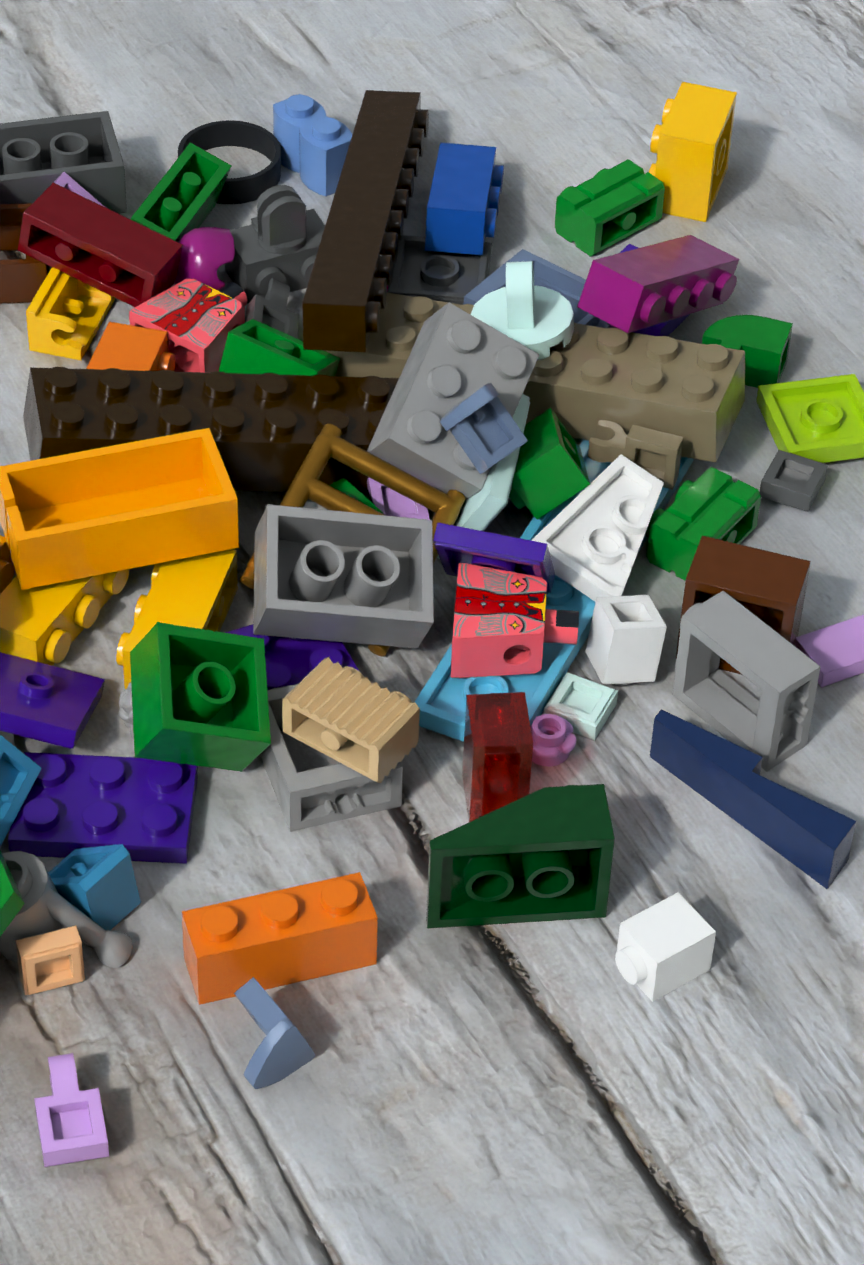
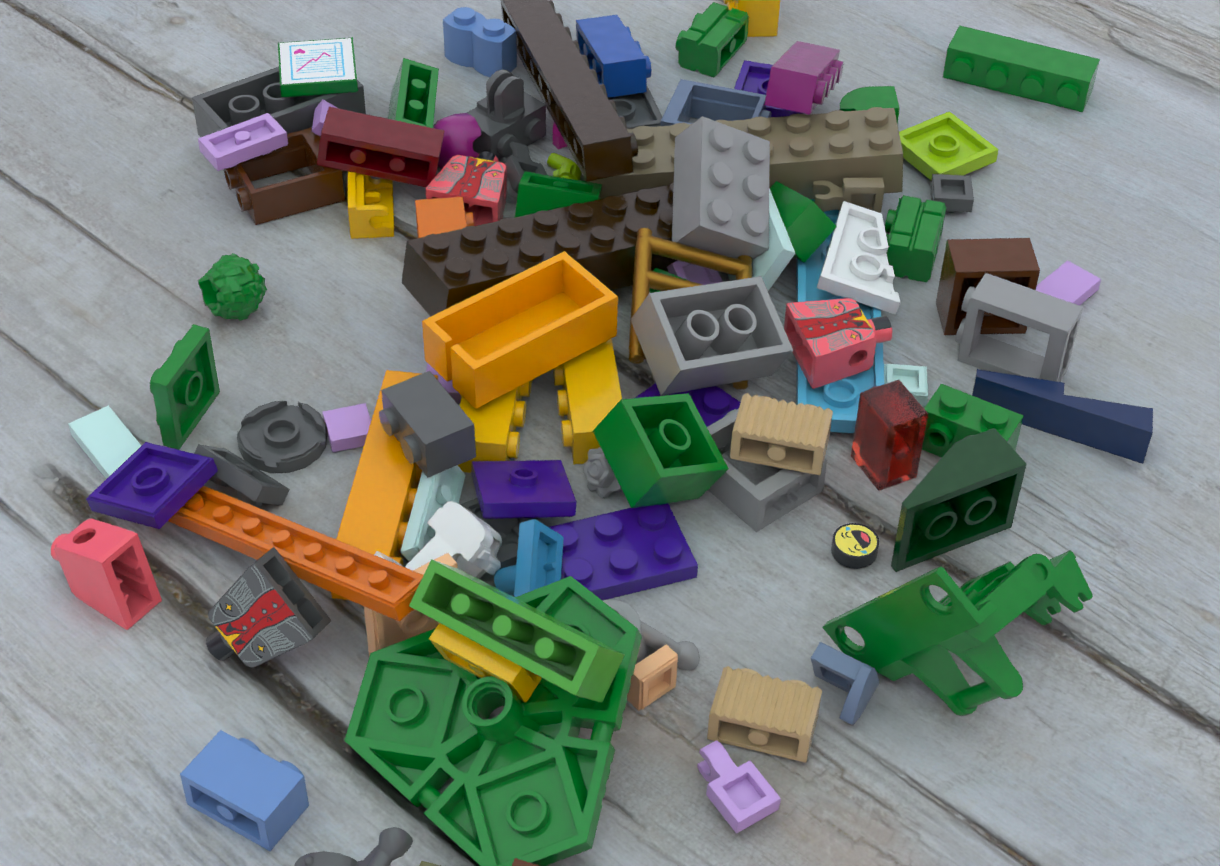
camera: 20 degrees left, 0 degrees up
dark azure slope [48,844,141,930] -> none
black tyre [178,120,281,204] -> none
orange brick [182,872,378,1005] -> none
dark purple plate [433,522,555,594] -> none
sand blue tile [440,383,528,474] -> none
light aqua tile [471,261,574,360] -> none
white brick [585,595,667,685] -> none
white brick [615,892,716,1002] -> none
none -> tile [278,37,358,97]
none -> tan brick [707,666,822,763]
none -> green container [822,550,1093,716]
none -> tile [831,523,879,569]
none -> green brick [916,384,1023,458]

